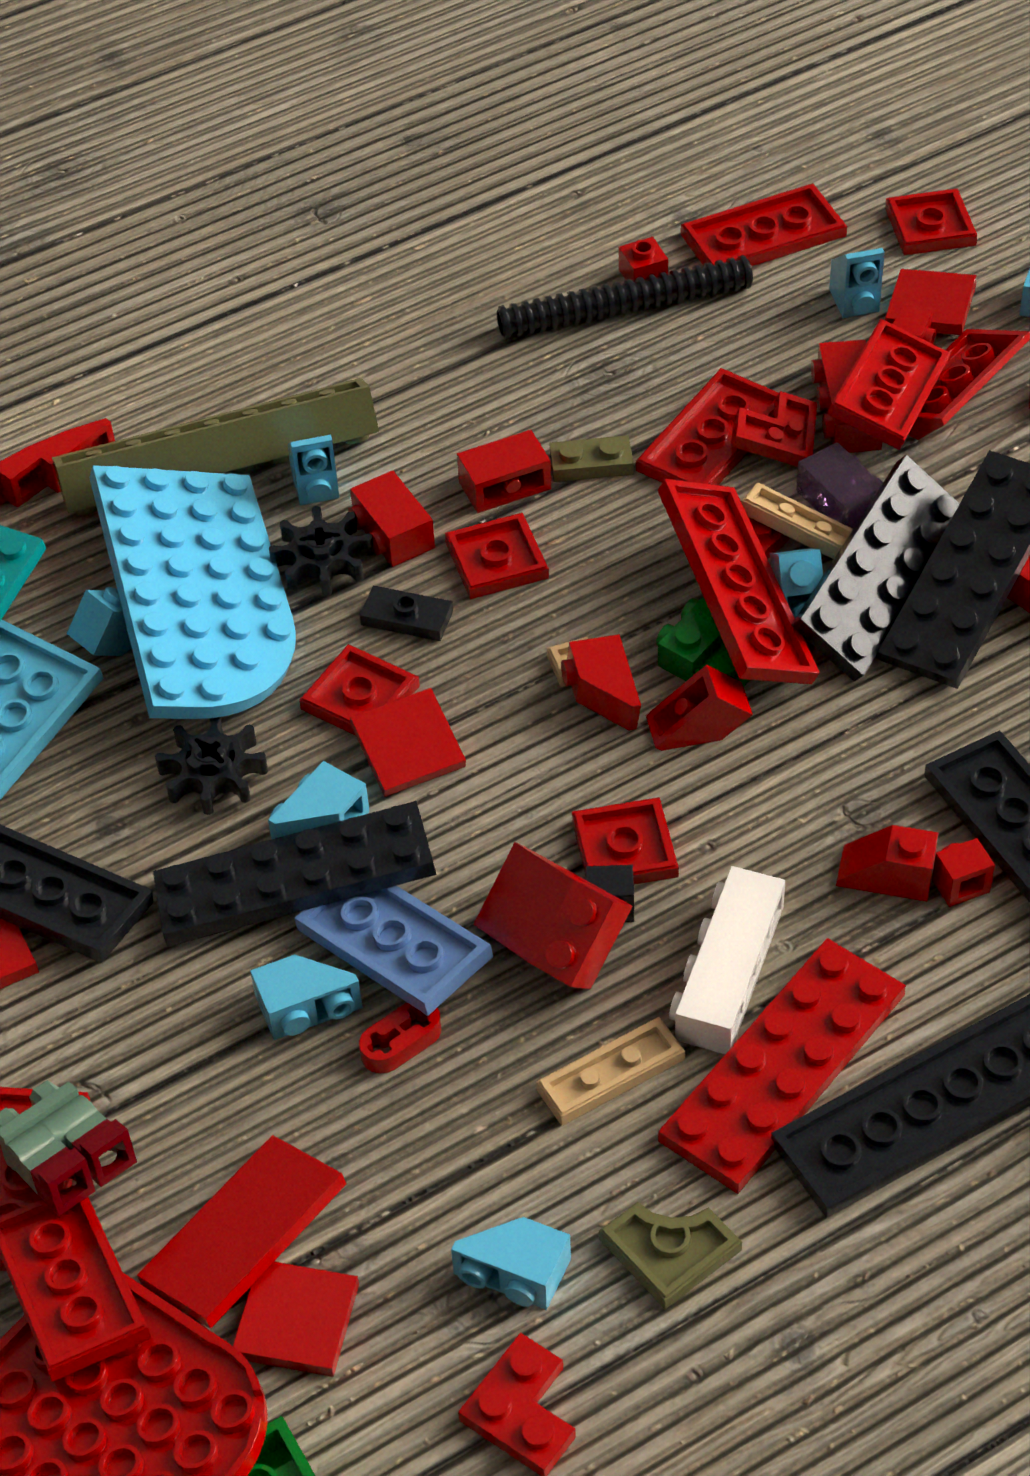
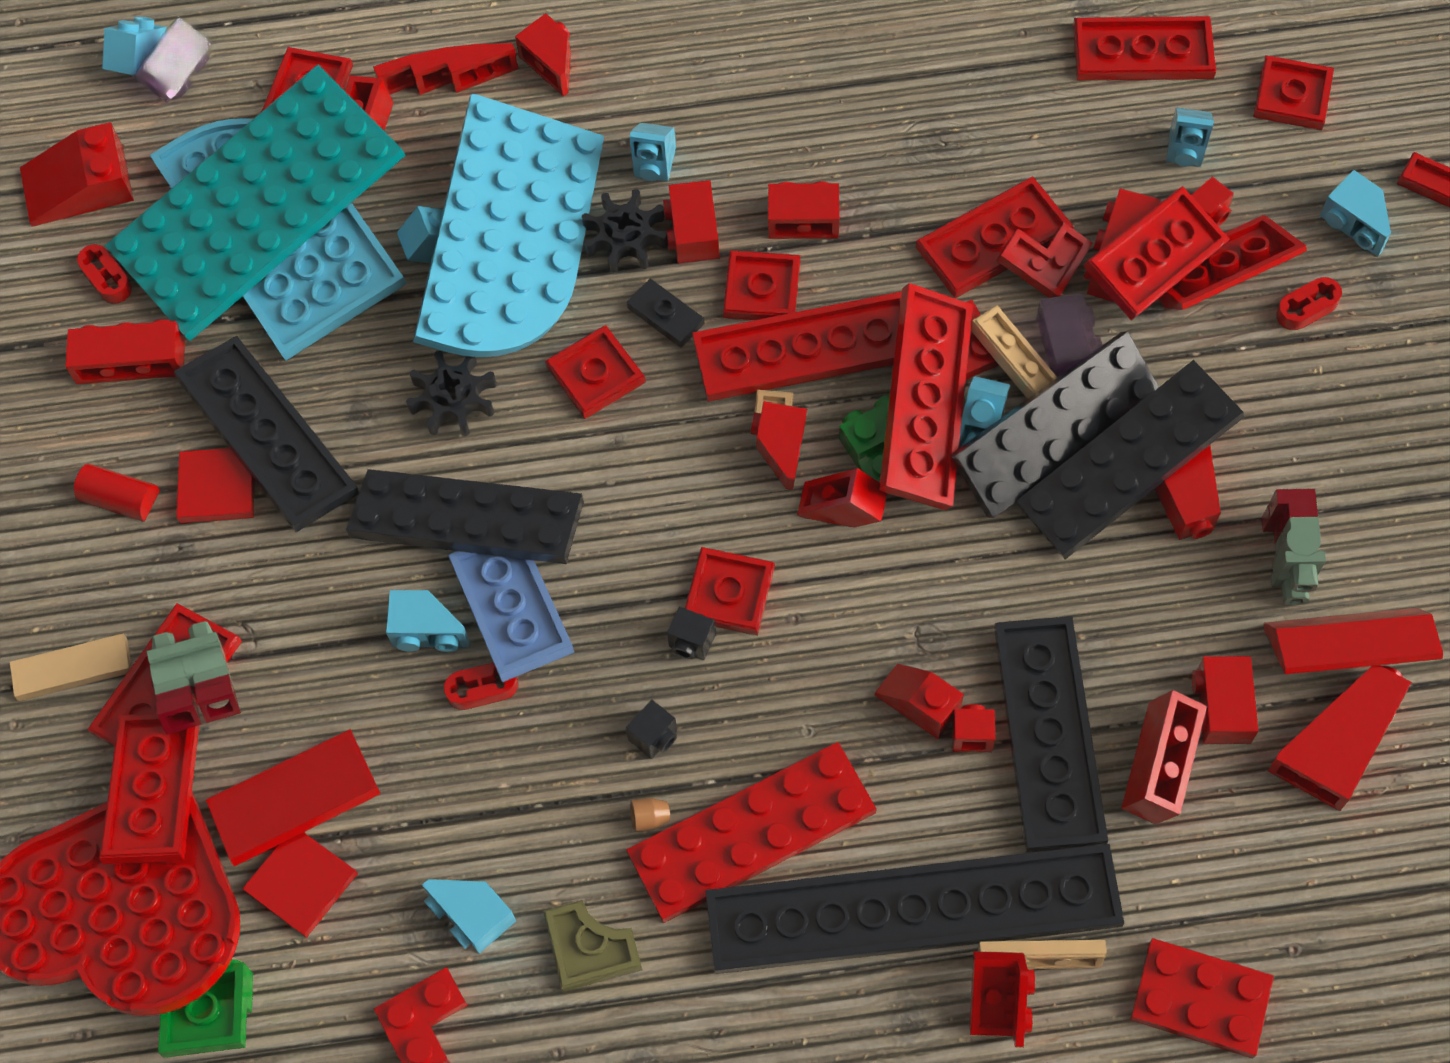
camera: 25 degrees right, 15 degrees up
olive brick [52,378,379,515] -> none
medium azure slope [268,761,370,839] -> none
red tile [350,688,466,797] -> none
red slope [474,842,633,990] -> none
black piece [496,255,753,340] -> none
tan tile [536,1017,685,1126] -> none
olive plate [549,435,634,482] -> none
red plate [618,237,668,282] -> none
white brick [669,866,785,1054] -> none
red tile [885,269,976,335] -> none
none -> red slope [515,13,571,97]
none -> black plate [626,699,677,759]
none -> medium nougat hose [630,798,670,832]
none -> red plate [692,291,902,402]

